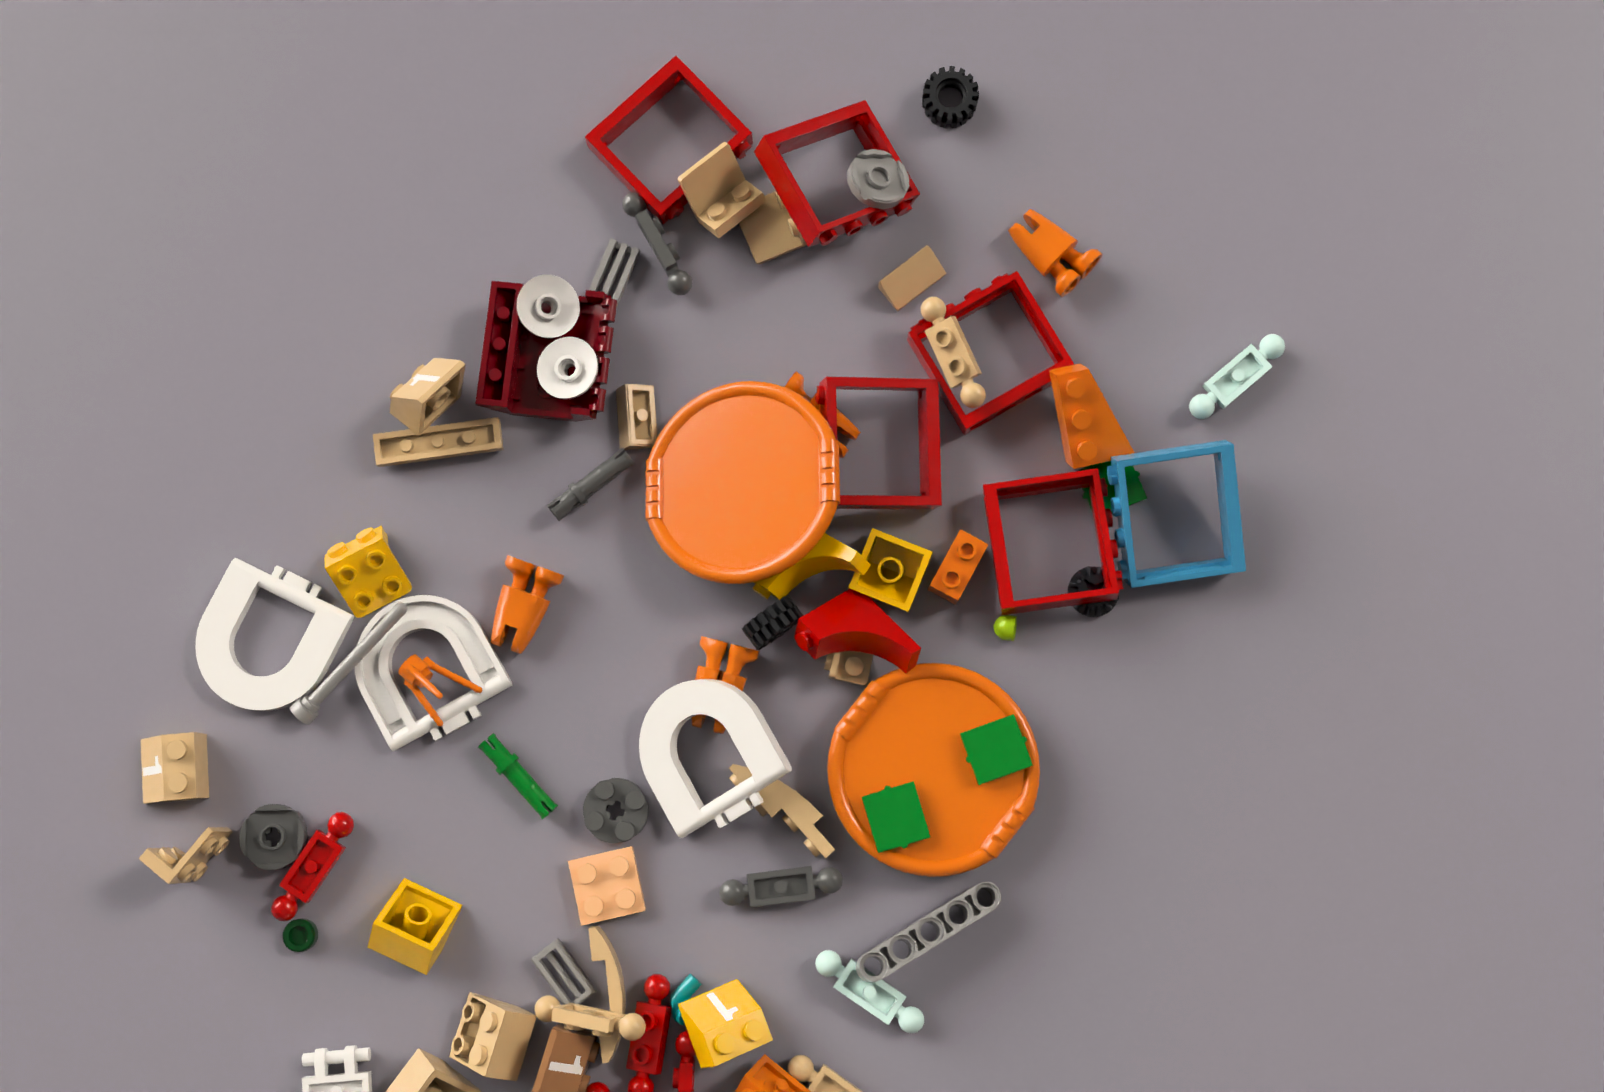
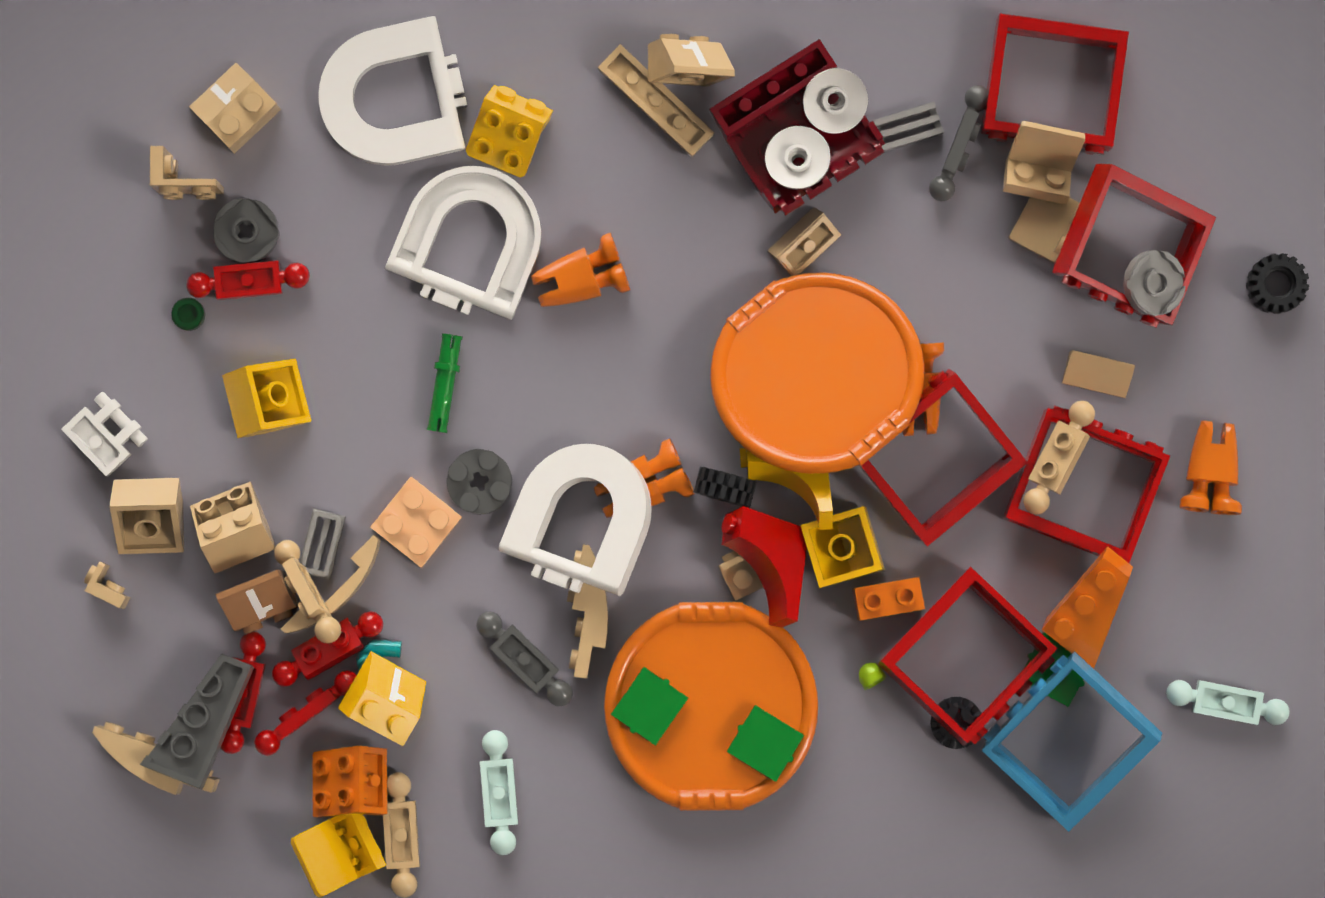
camera: 45 degrees right, 5 degrees up
light grey piece [290,602,407,725] -> none
orange plant [398,654,483,727] -> none
dark grey pin [547,448,635,521] -> none
light grey beam [856,882,1001,983] -> none

